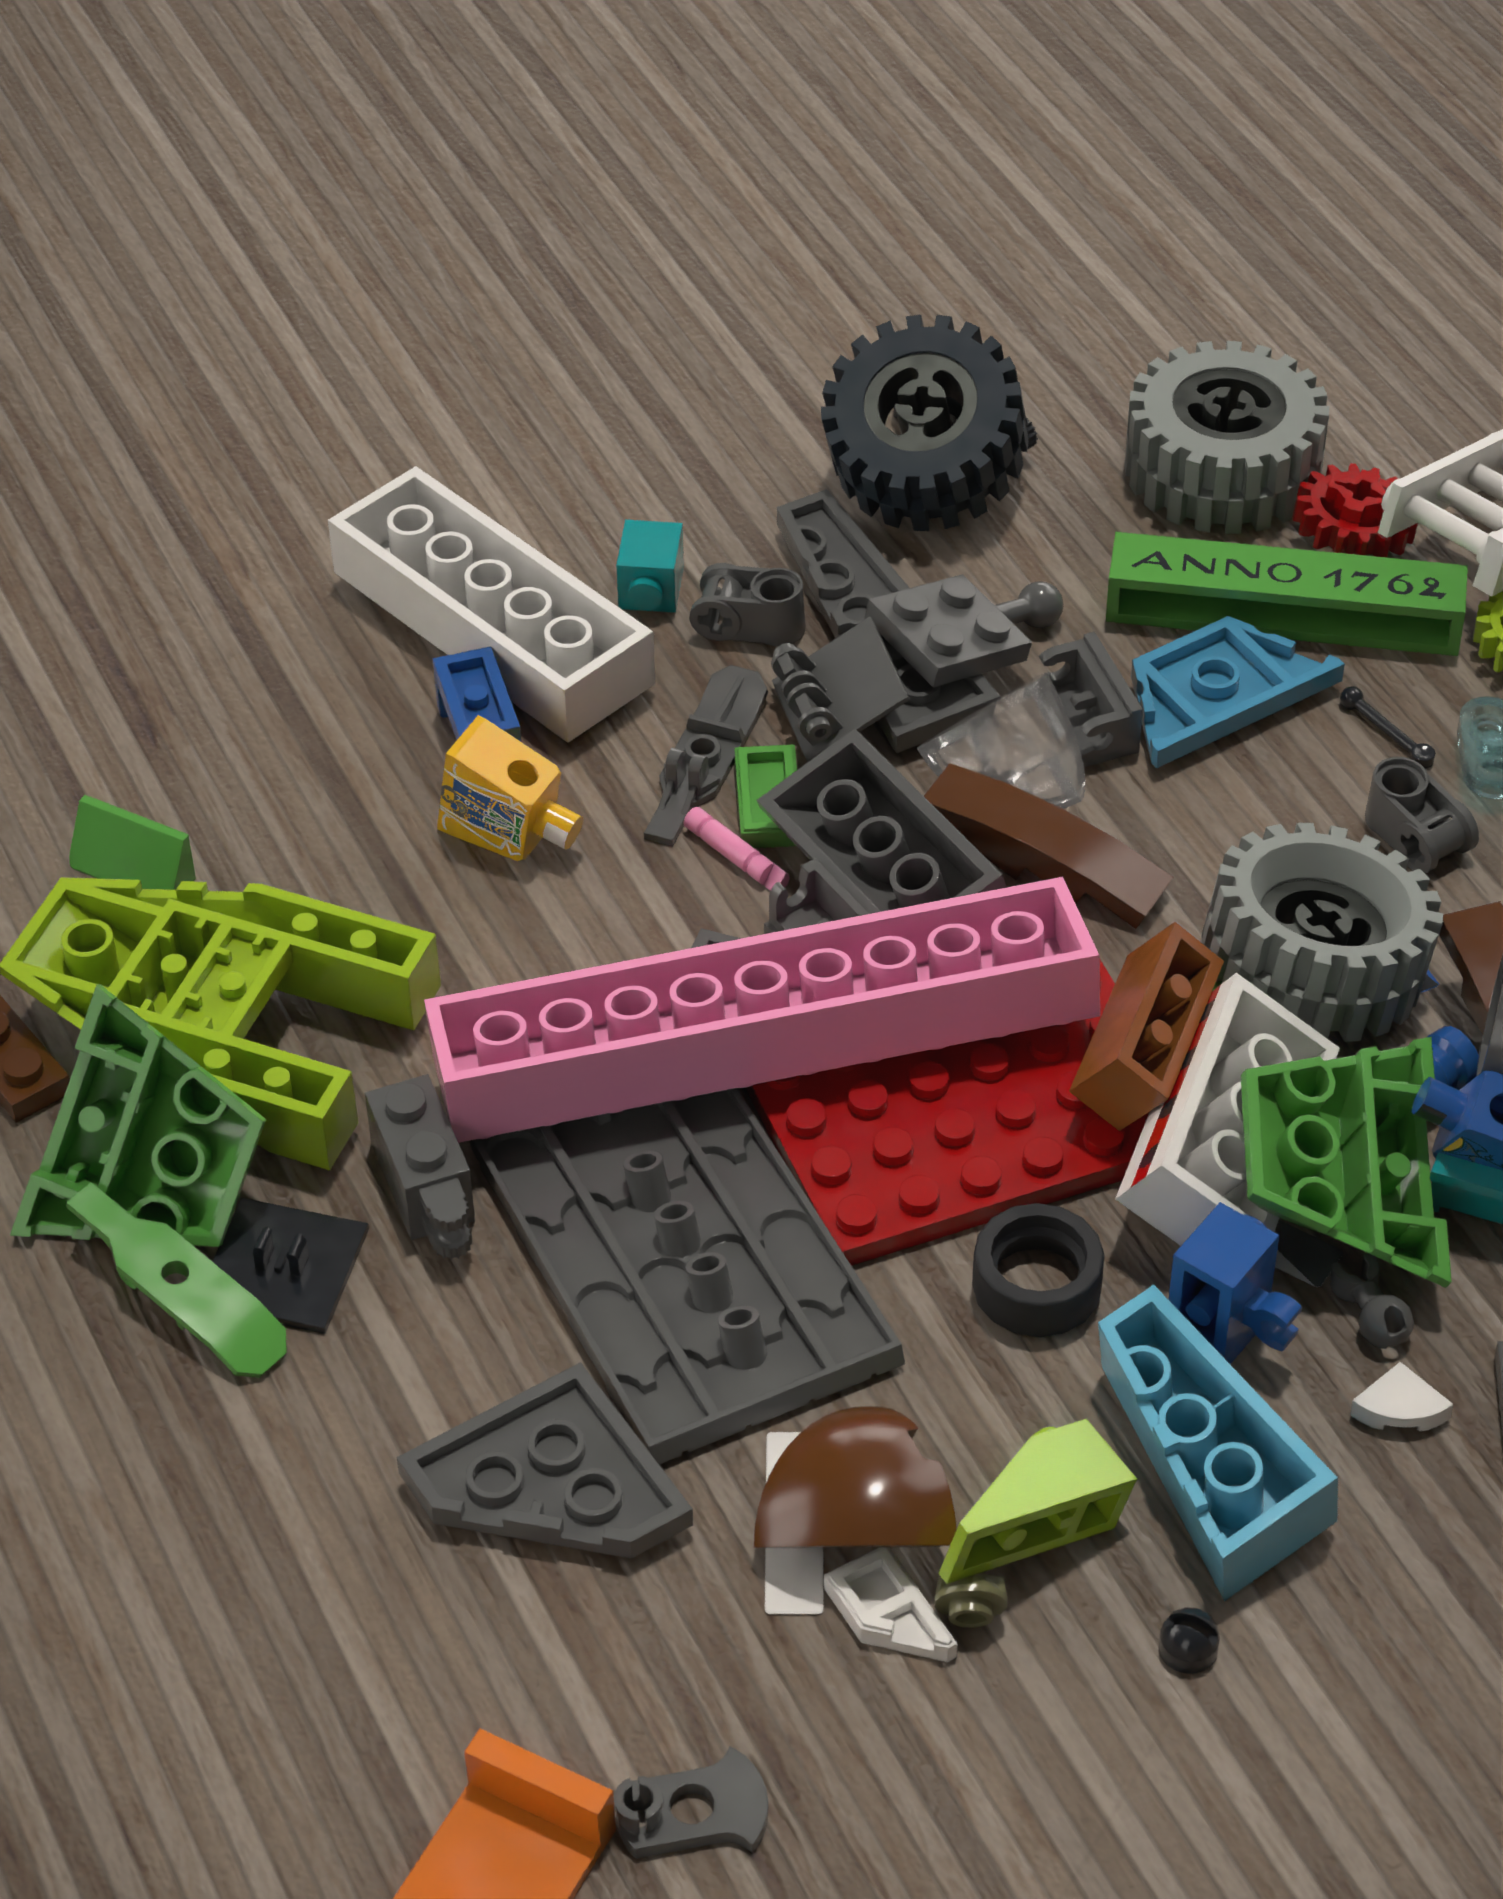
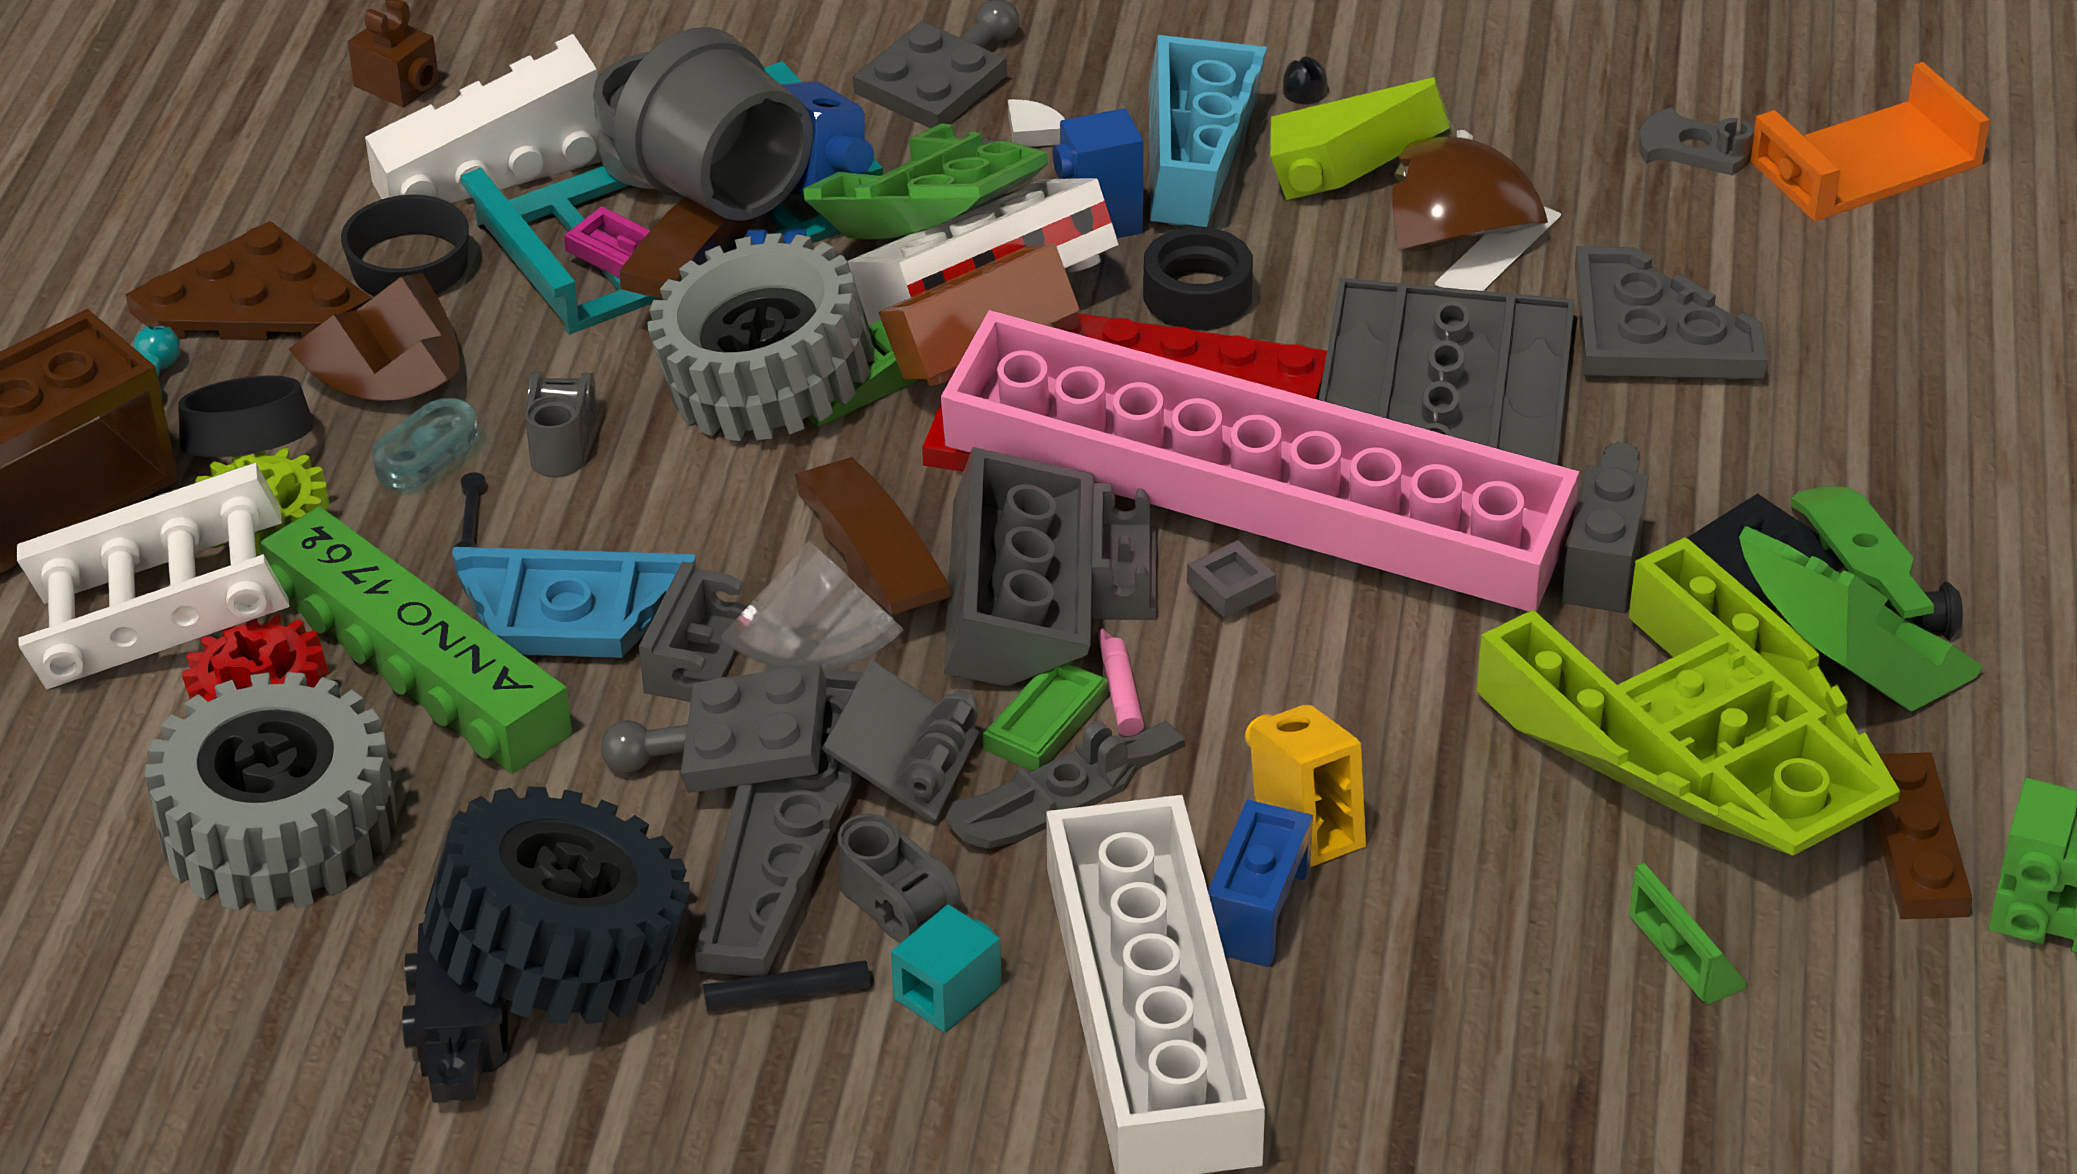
camera: 145 degrees left, 5 degrees down
none -> black piece [703,960,870,1012]
none -> black piece [1912,581,1963,639]

